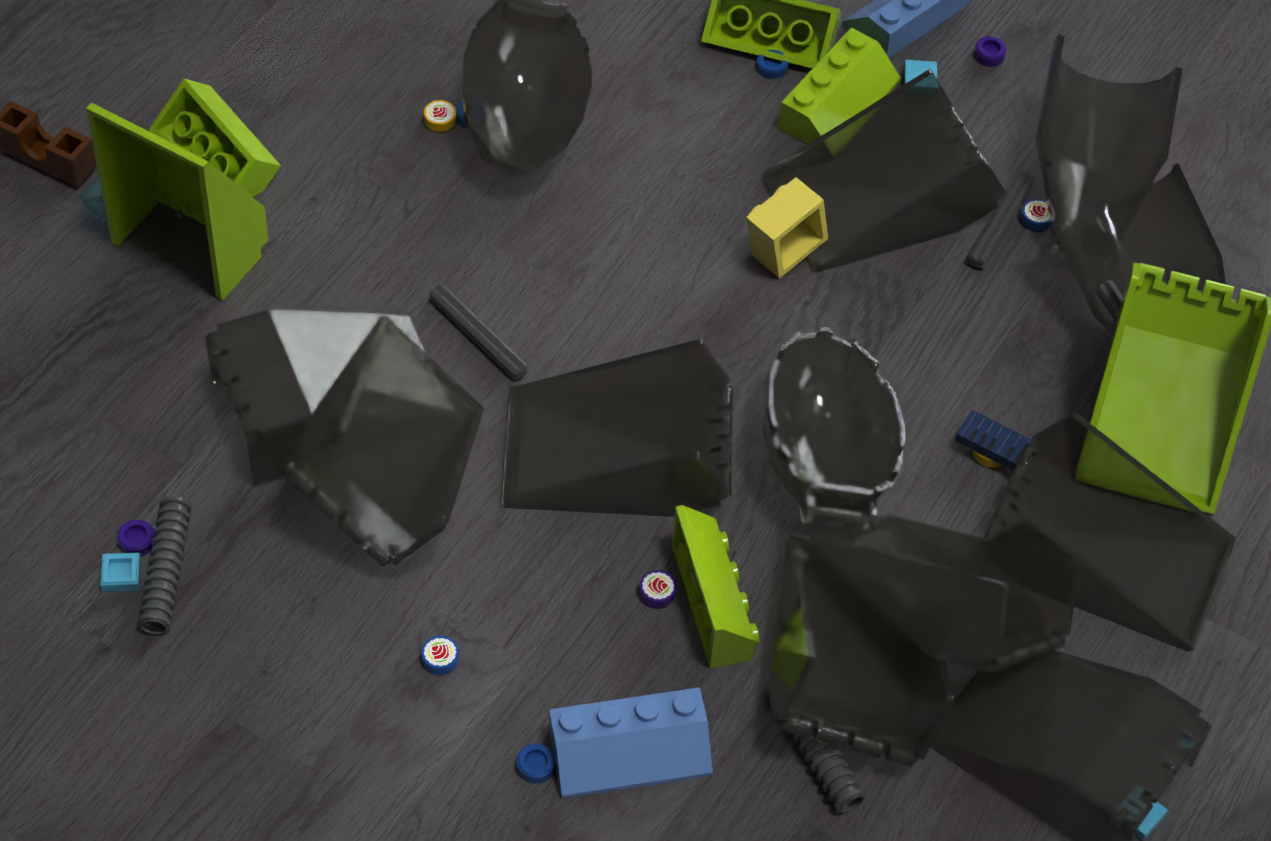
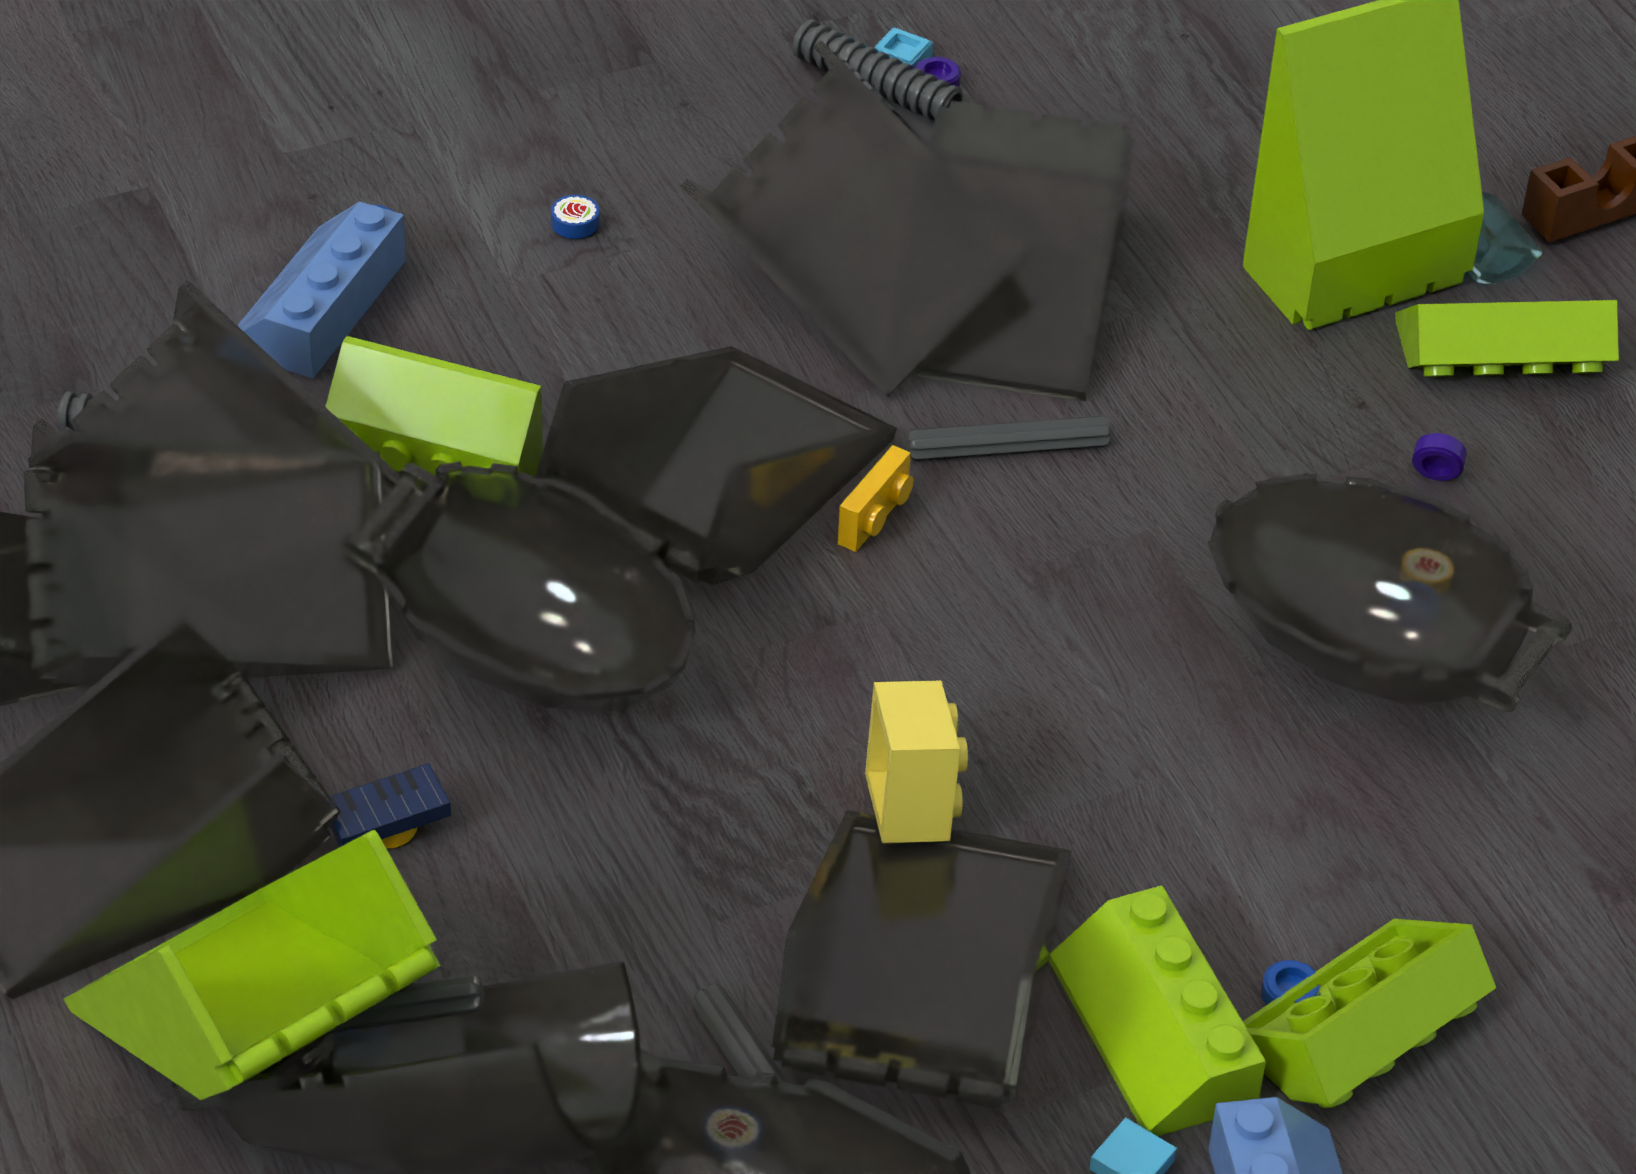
camera: 125 degrees right, 10 degrees down
none -> yellow plate [838,445,914,552]
none -> dark purple tile [1412,433,1467,481]

